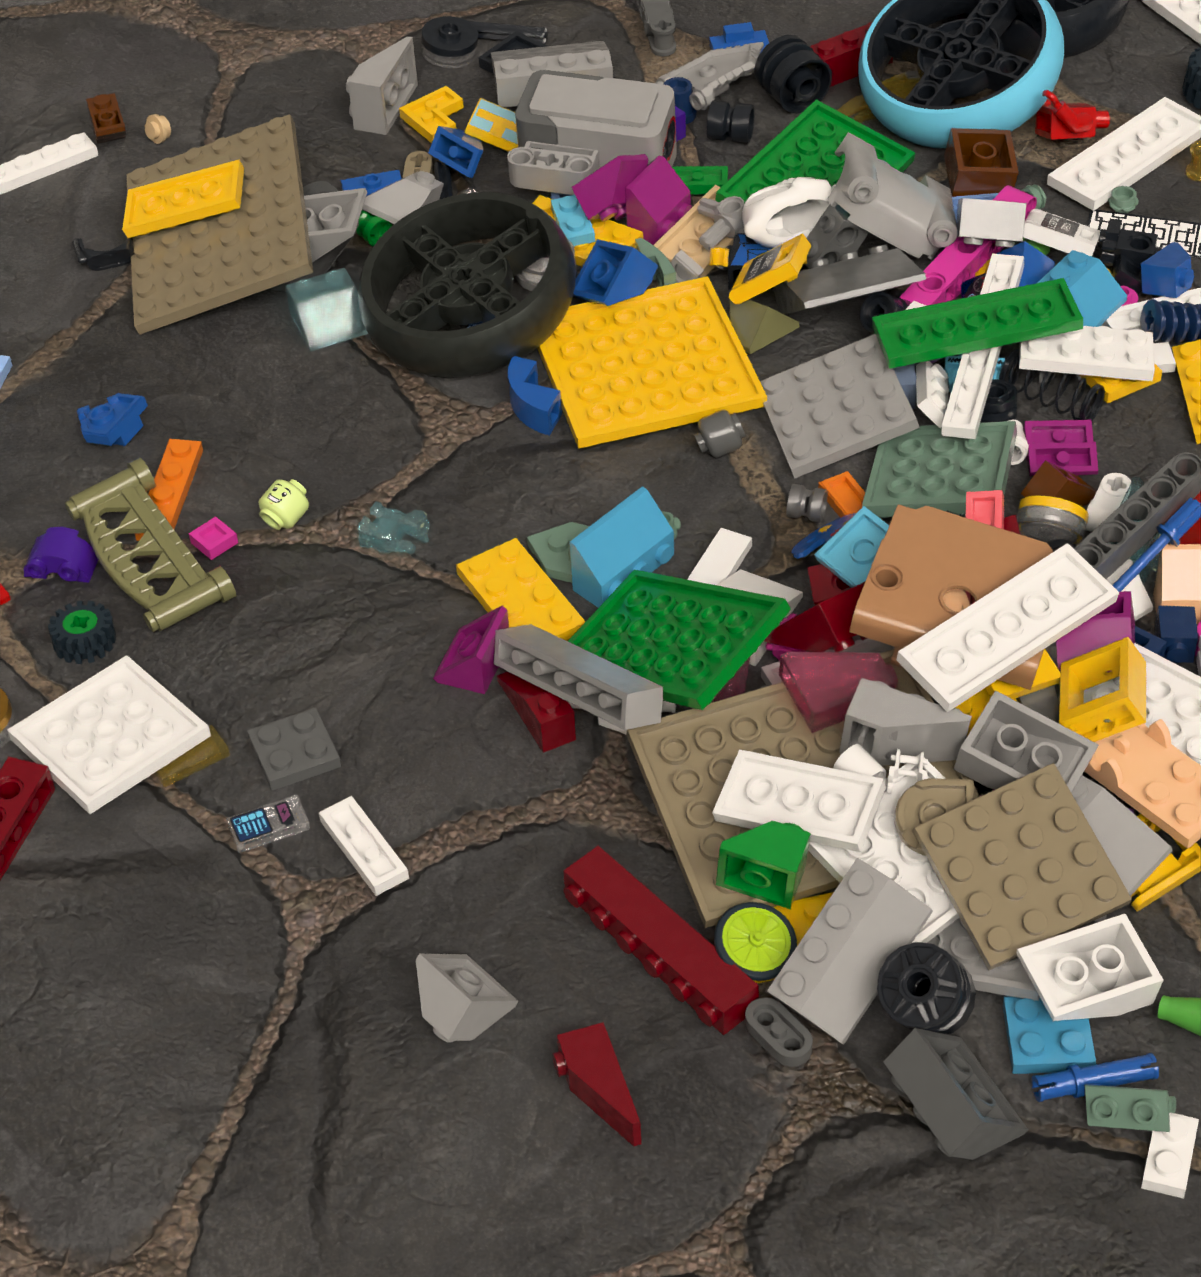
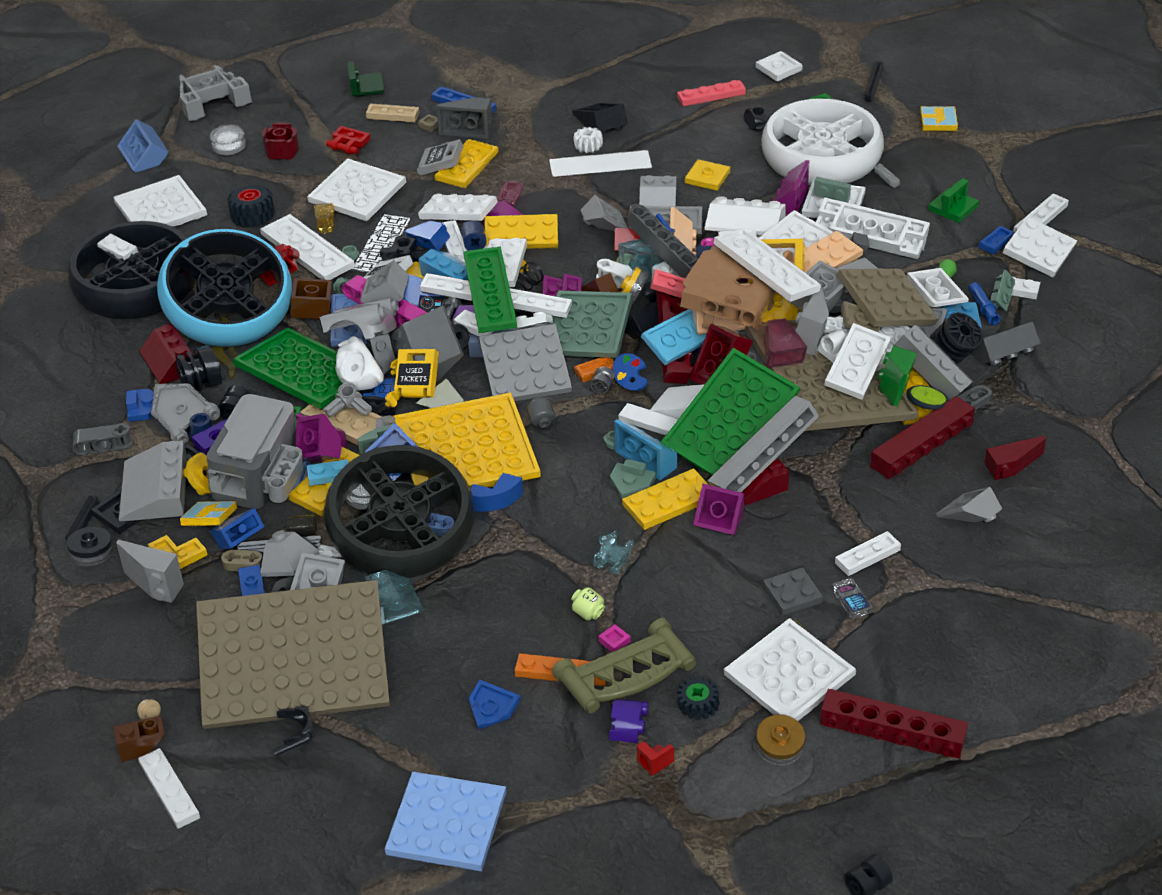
camera: 90 degrees left, 5 degrees down
yellow plate [122,159,244,238] -> none

